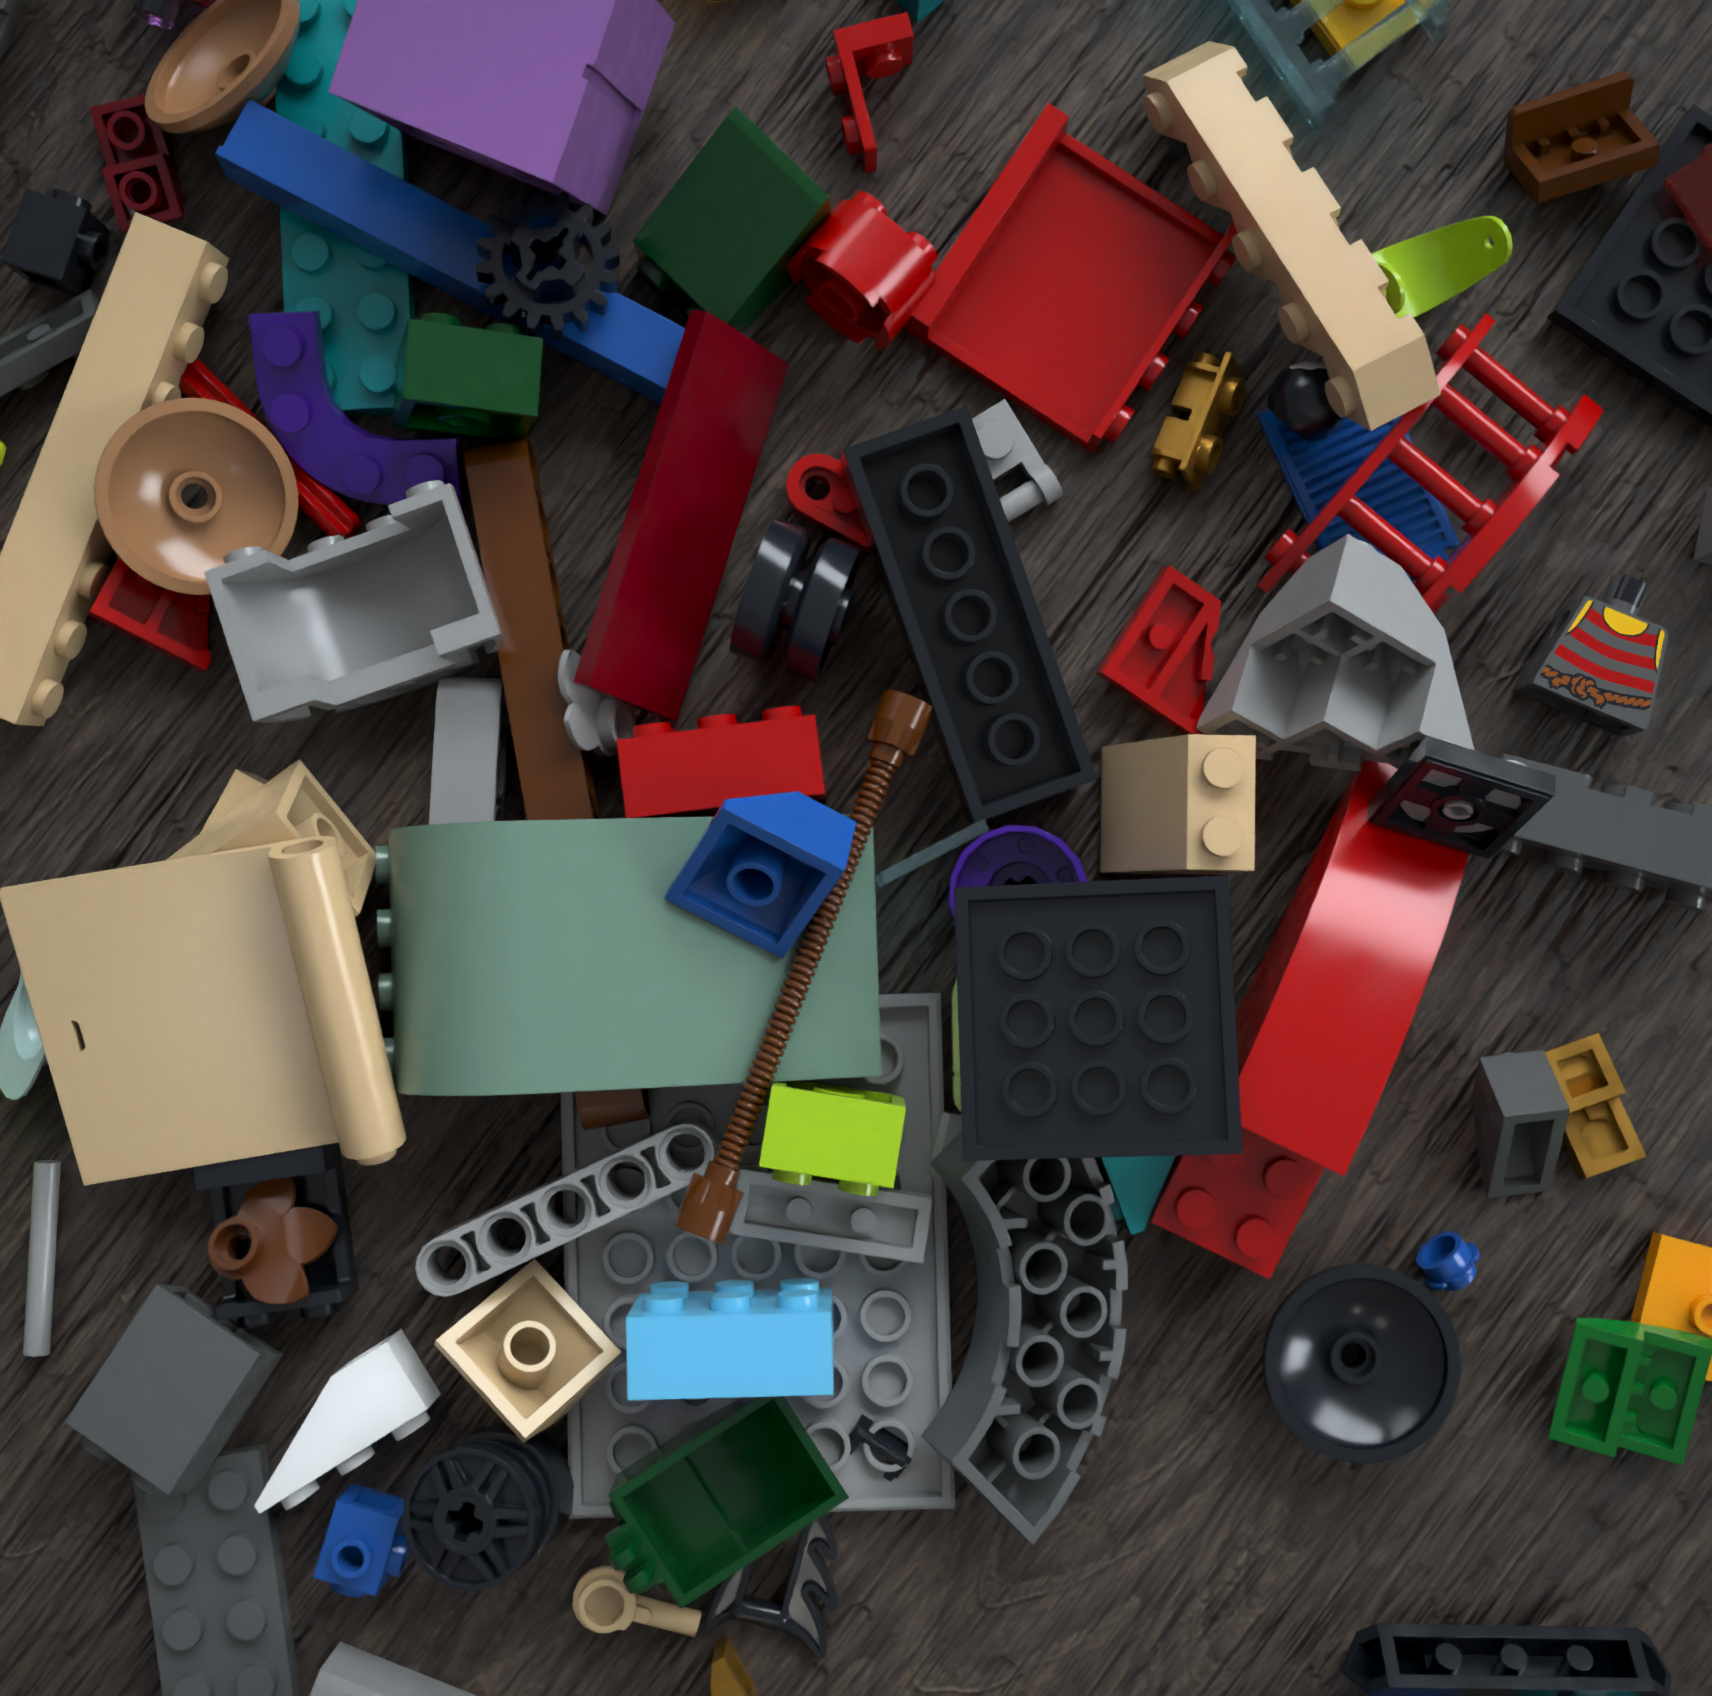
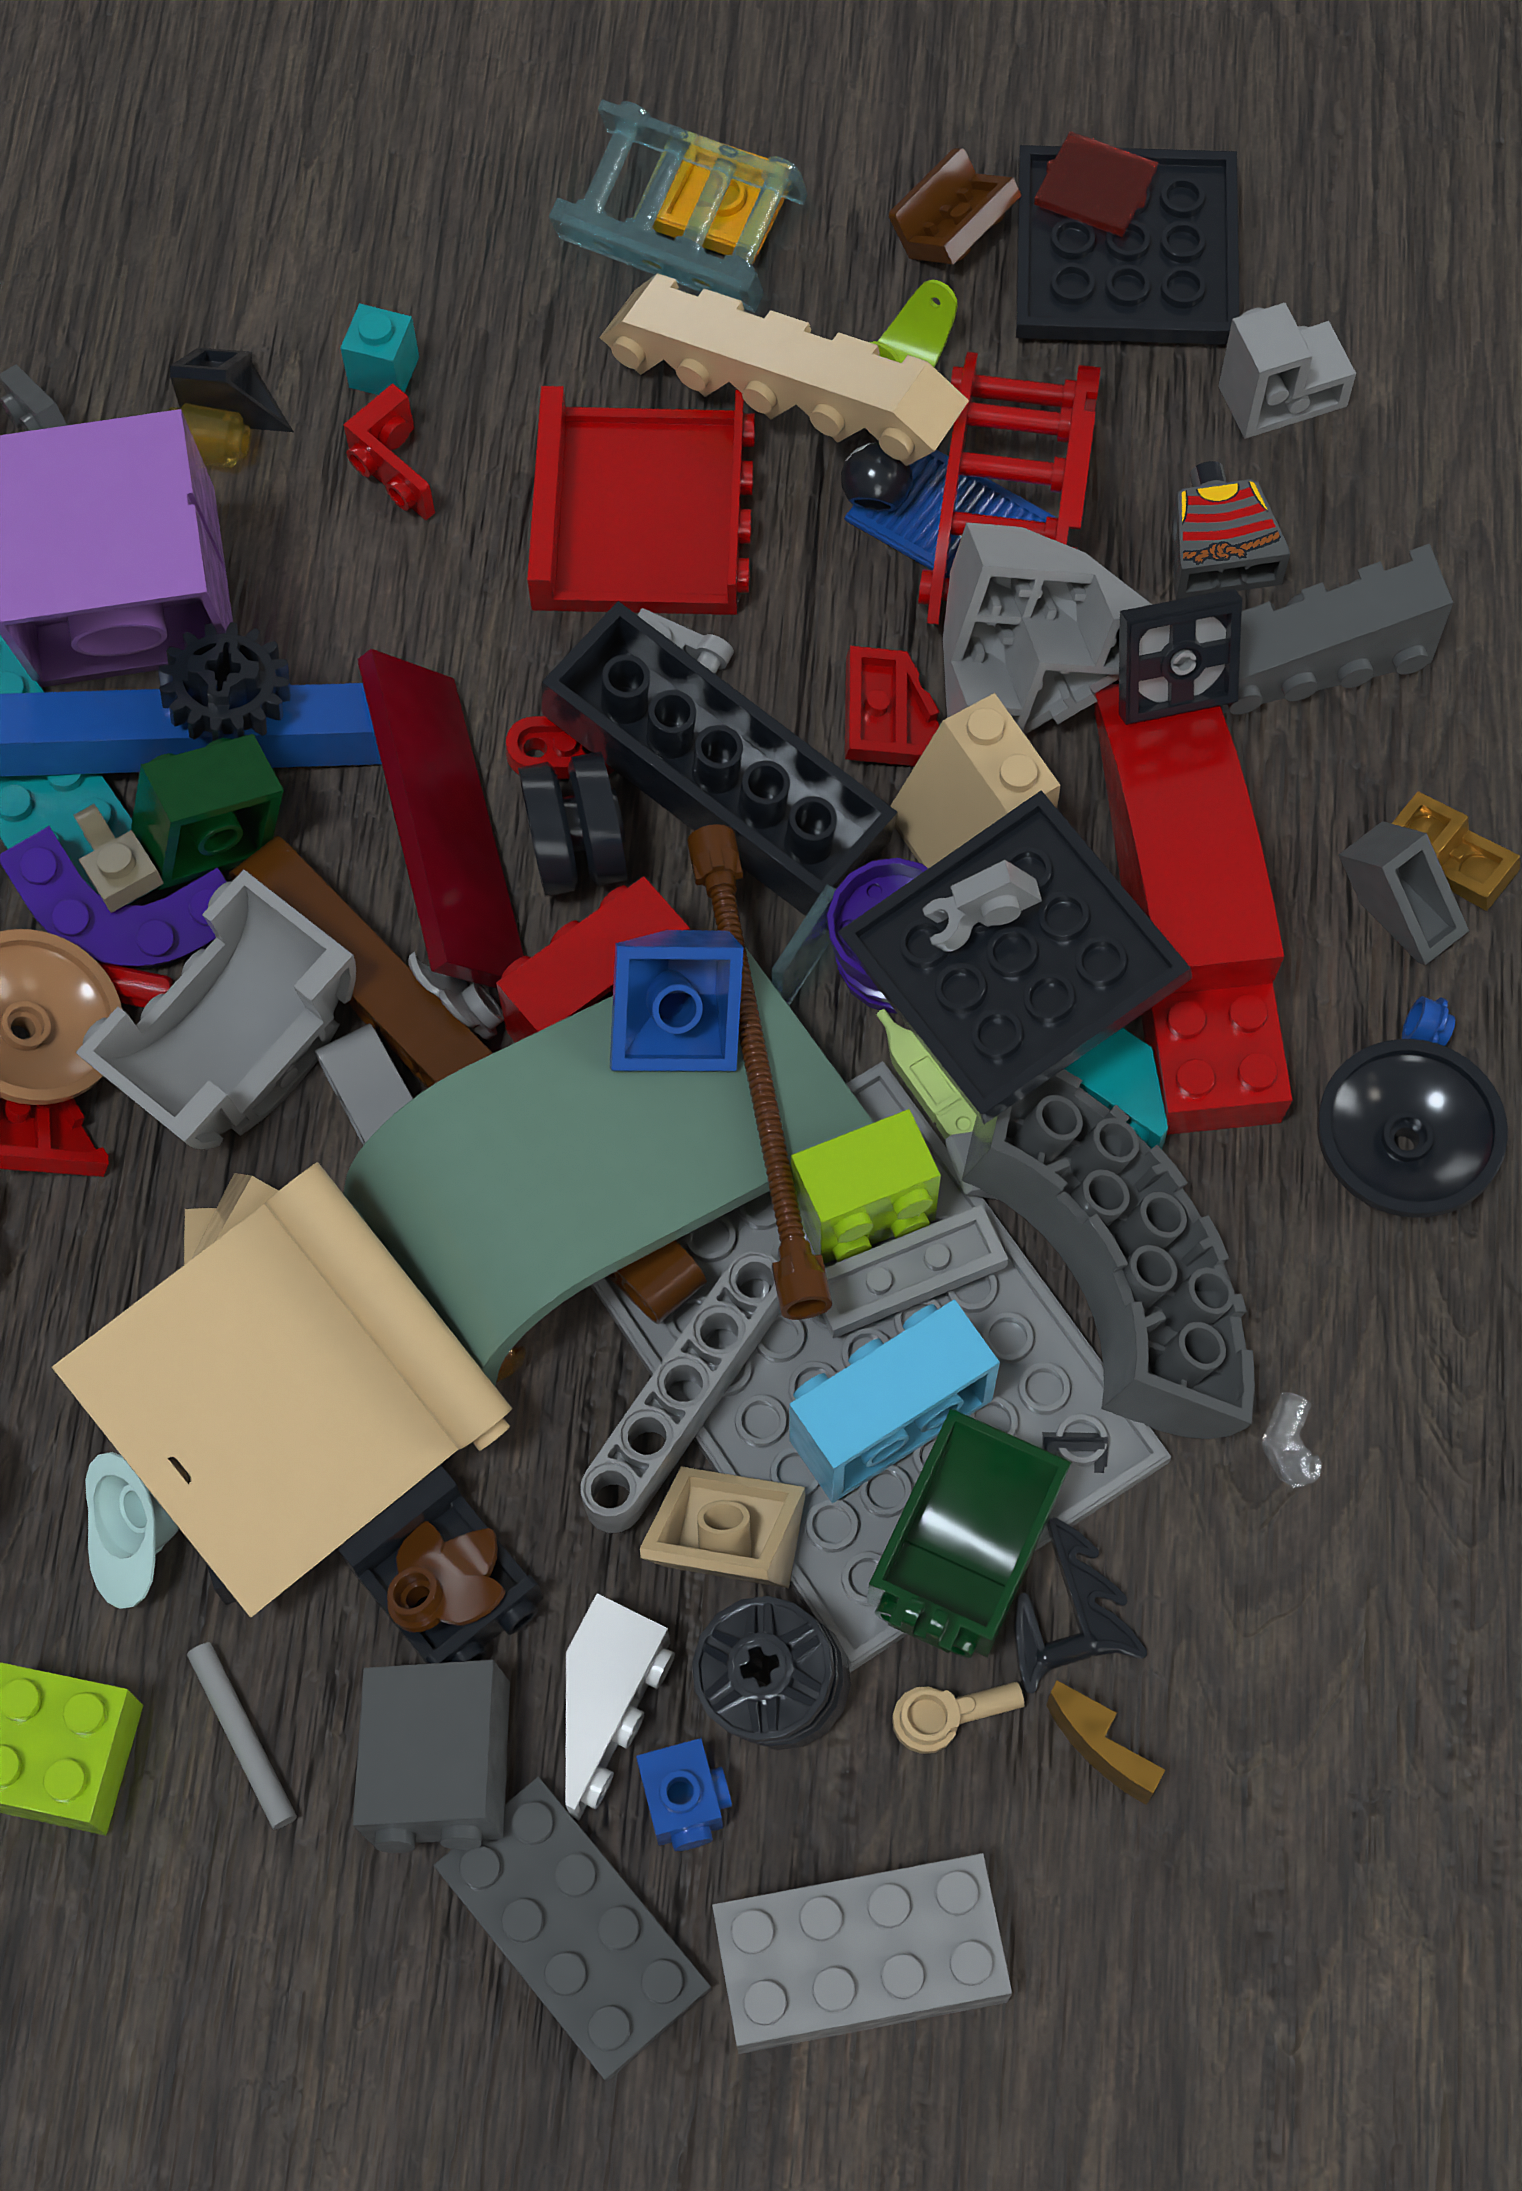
camera: 30 degrees left, 20 degrees down
dark green slope [633,106,831,333] -> none
red brick [788,191,938,350] -> none
pearl gold hinge [1150,352,1246,493] -> none
none -> dark tan plate [73,804,164,913]
none -> light grey plate [923,860,1042,952]
none -> clear arm [1262,1392,1322,1488]

